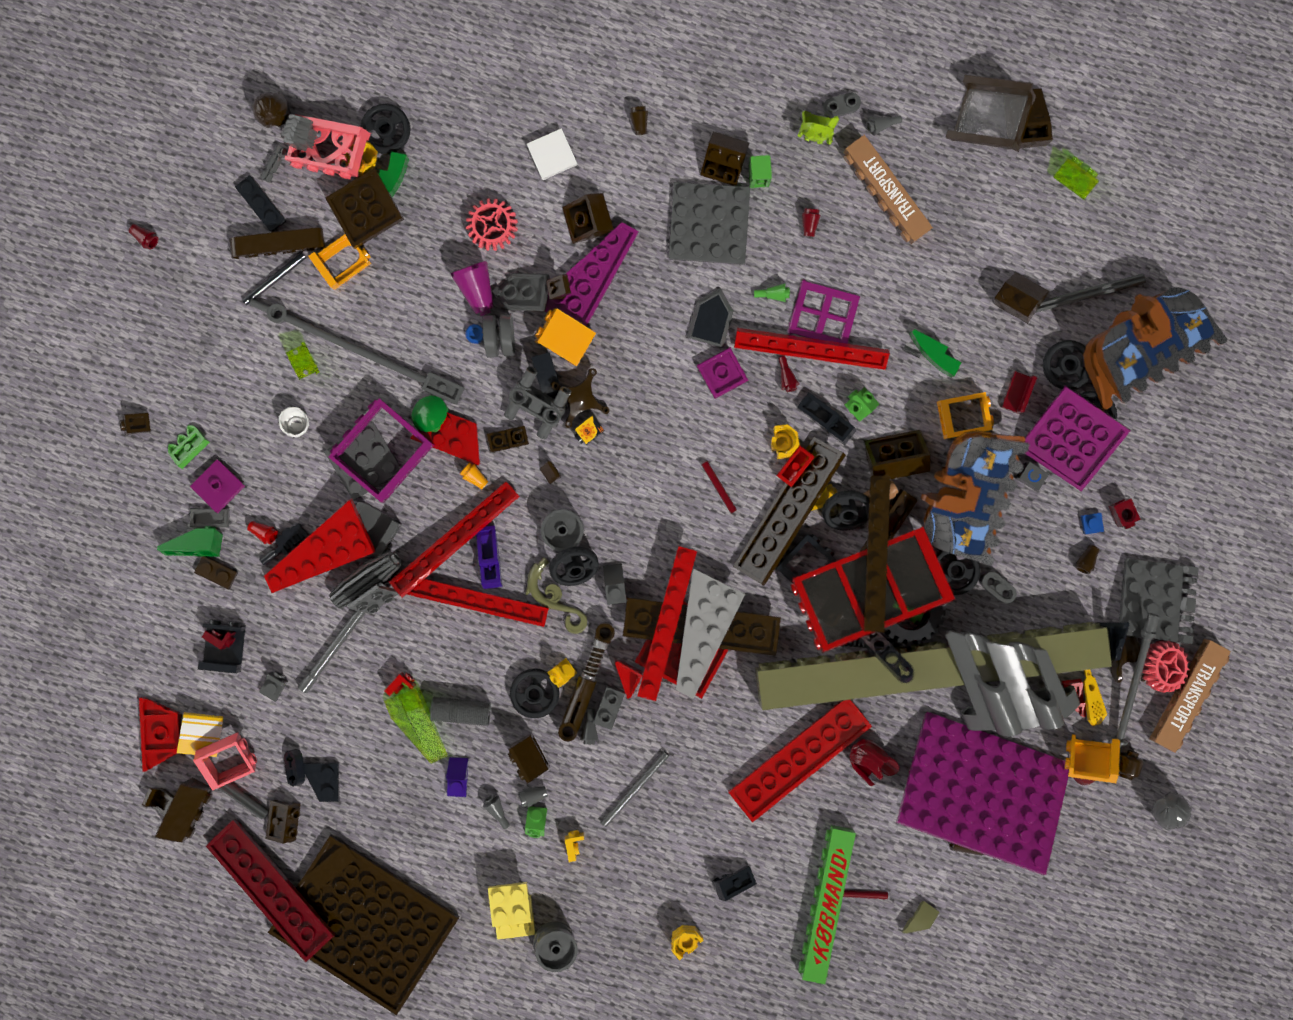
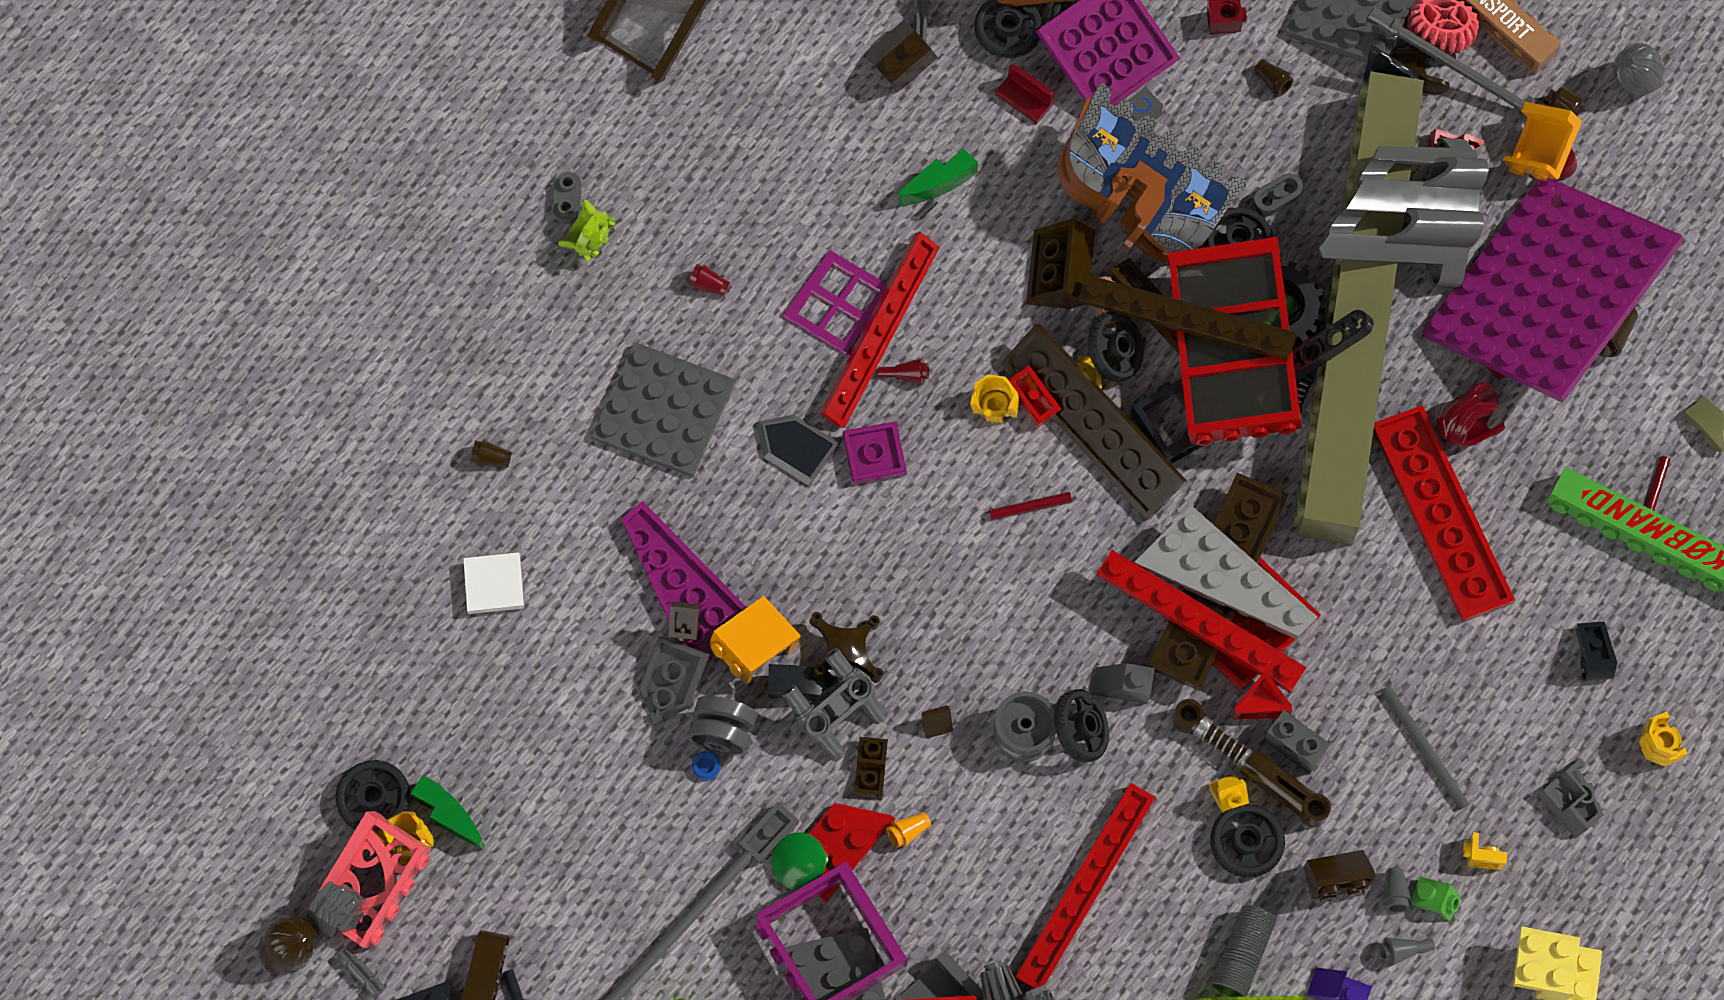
camera: 70 degrees left, 20 degrees down
light orange panel [308,234,371,290] -> none
dark brown plate [325,168,404,249] -> none
red plate [389,482,520,598] -> none
magenta cone [450,260,494,316] -> none
coral gear [466,198,518,251] -> none
dark purple slope [476,525,503,589] -> none
olive plant [525,557,587,634] -> none
dark grey wheel [533,921,577,972] -> none
dark brown slope [562,193,614,244] -> none
brick [574,415,605,445] -> none
dark grey cone [580,709,599,745] -> none
dark brown slope [700,131,749,186] -> none
bright green panel [748,155,772,188] -> none
bright green cone [754,283,790,302] -> none
black slope [797,392,856,446] -> none
medium nougat brick [843,135,933,244] -> none
bright green brick [844,387,879,422] -> none
dark grey cone [866,115,902,136] -> none
light orange window [937,392,994,439] -> none
blue plate [1081,513,1104,535] -> none
yellow piece [1083,669,1107,726] -> none
none -> dark grey slope [1537,758,1604,838]

